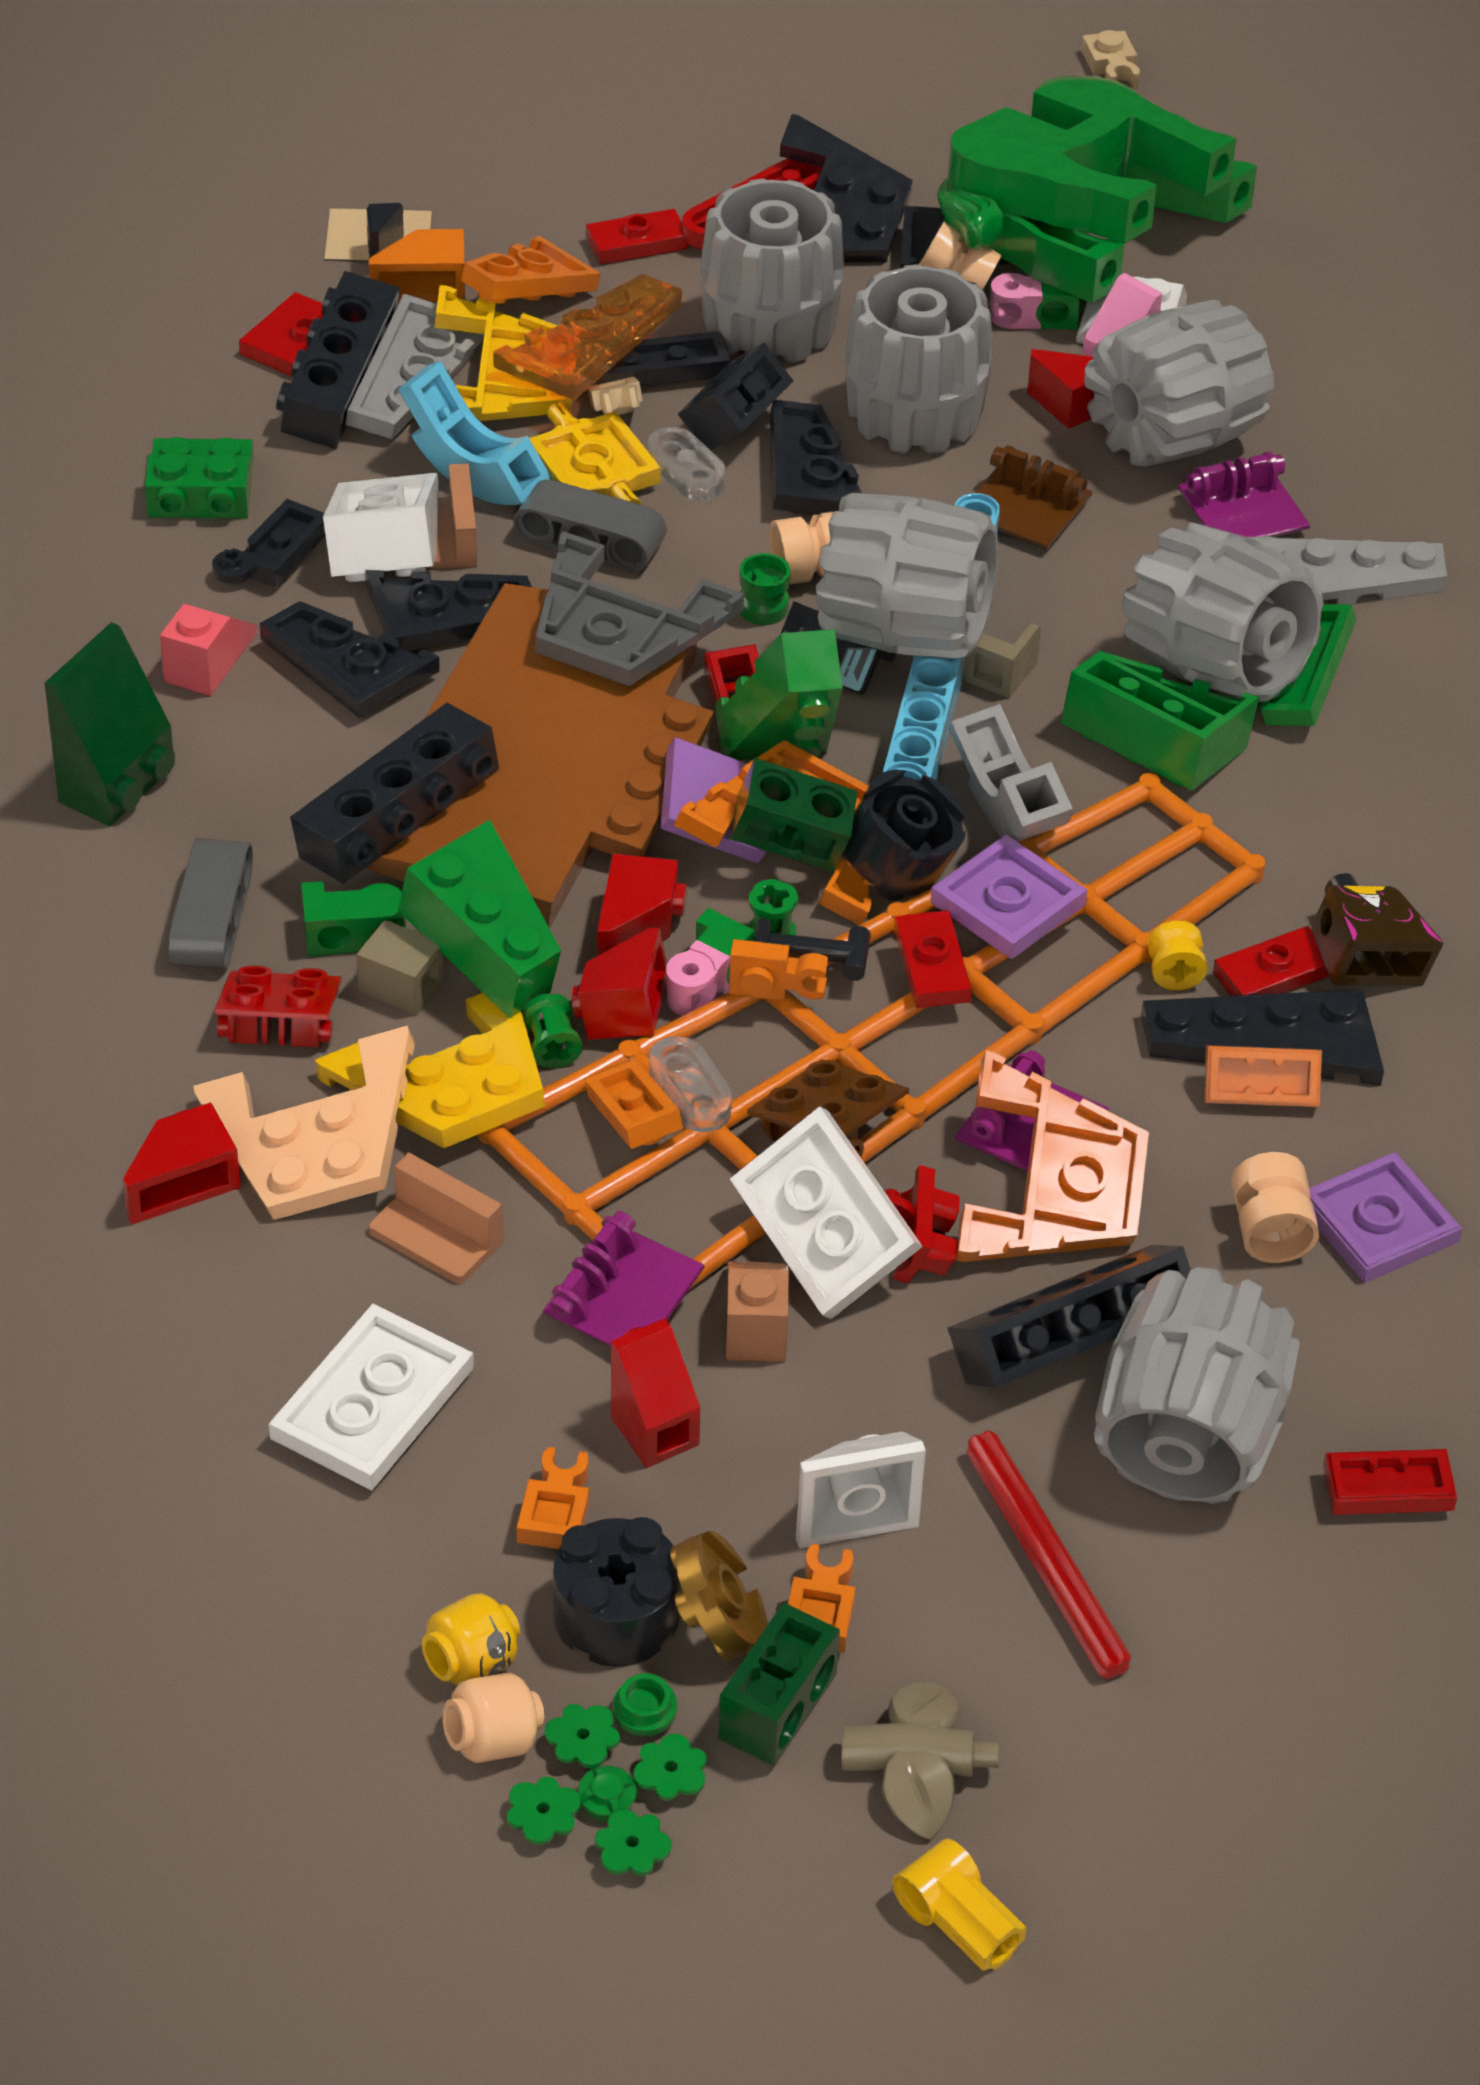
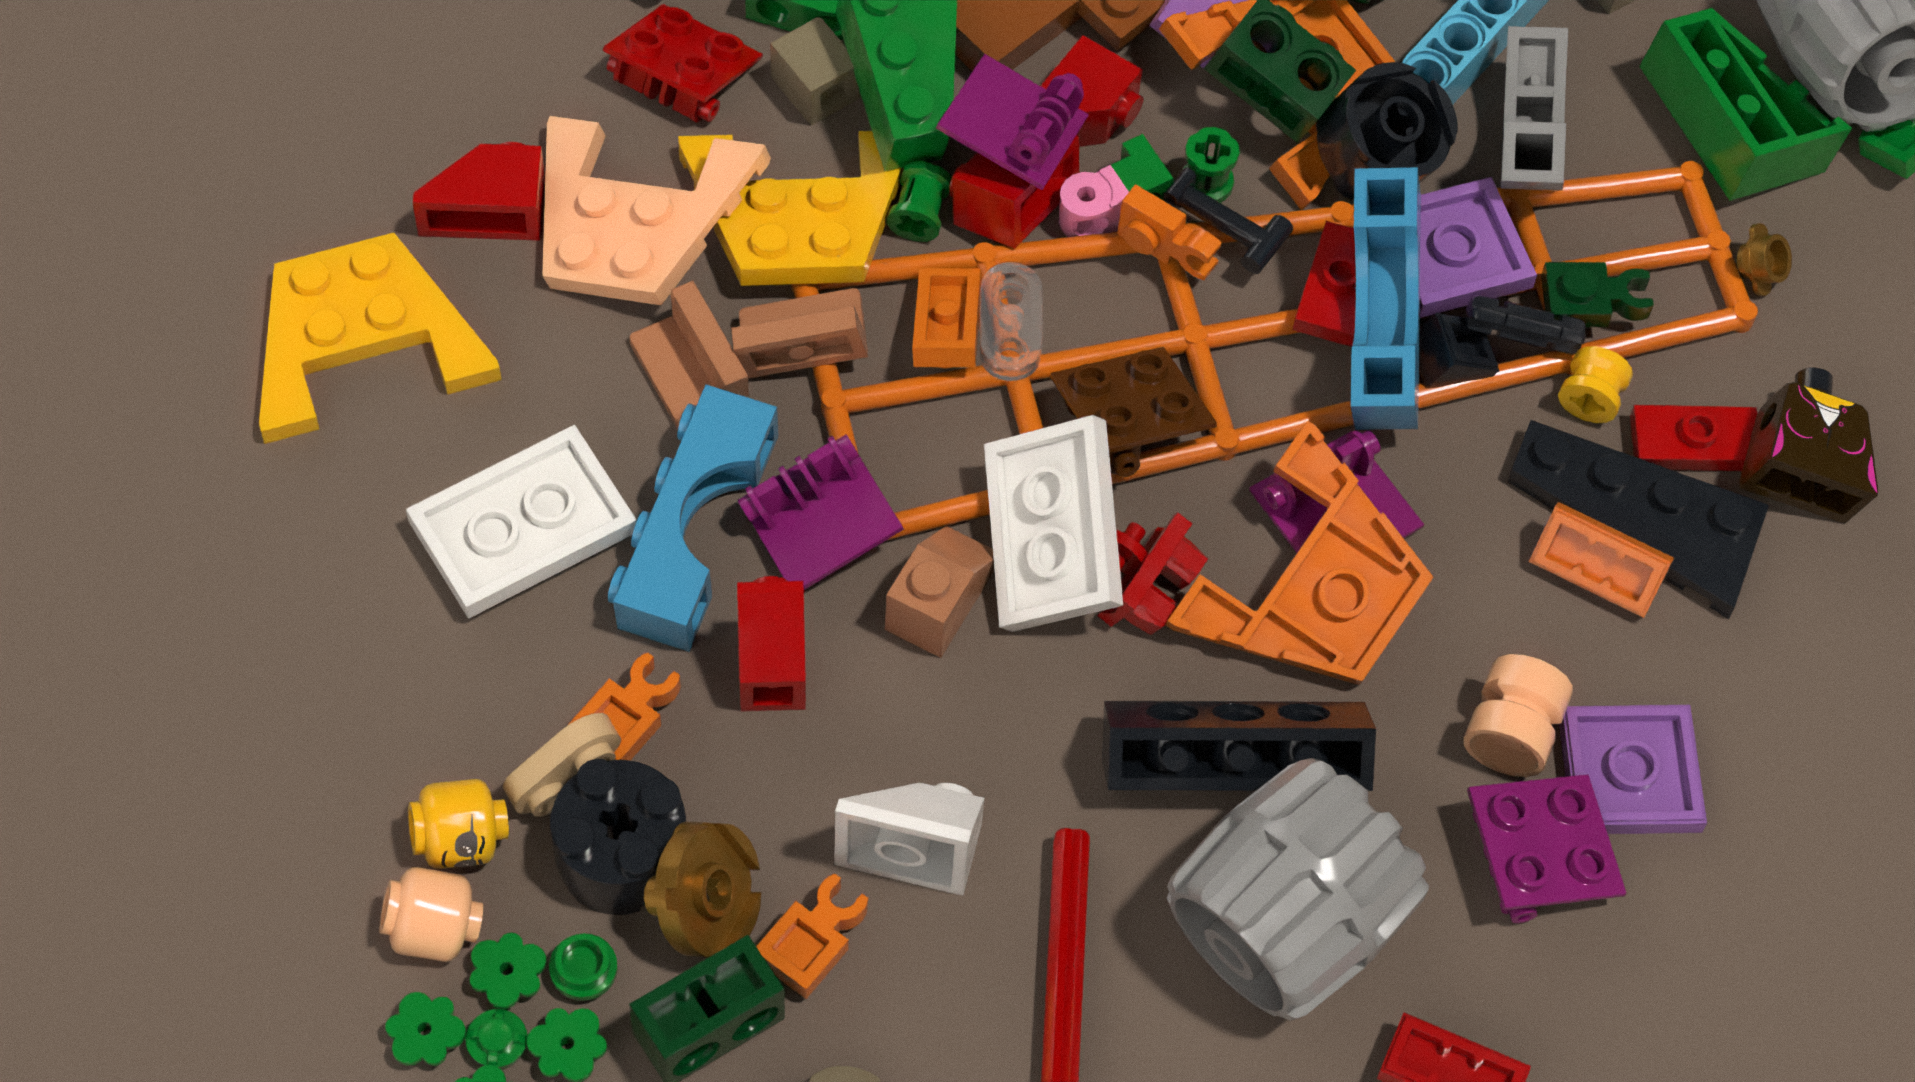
camera: 25 degrees right, 15 degrees up
none -> yellow wing [259,232,502,444]
none -> tan plate [503,713,621,817]
none -> dark azure arch [608,384,779,652]
none -> nougat panel [731,288,868,378]
none -> magenta hinge [936,54,1089,190]
none -> dark azure arch [1351,167,1421,430]
none -> black slope [1419,313,1500,387]
none -> black axle [1465,295,1586,355]
none -> magenta hinge [1467,774,1627,924]
none -> dark green plate [1541,262,1654,327]
none -> pearl gold plate [1737,223,1792,296]

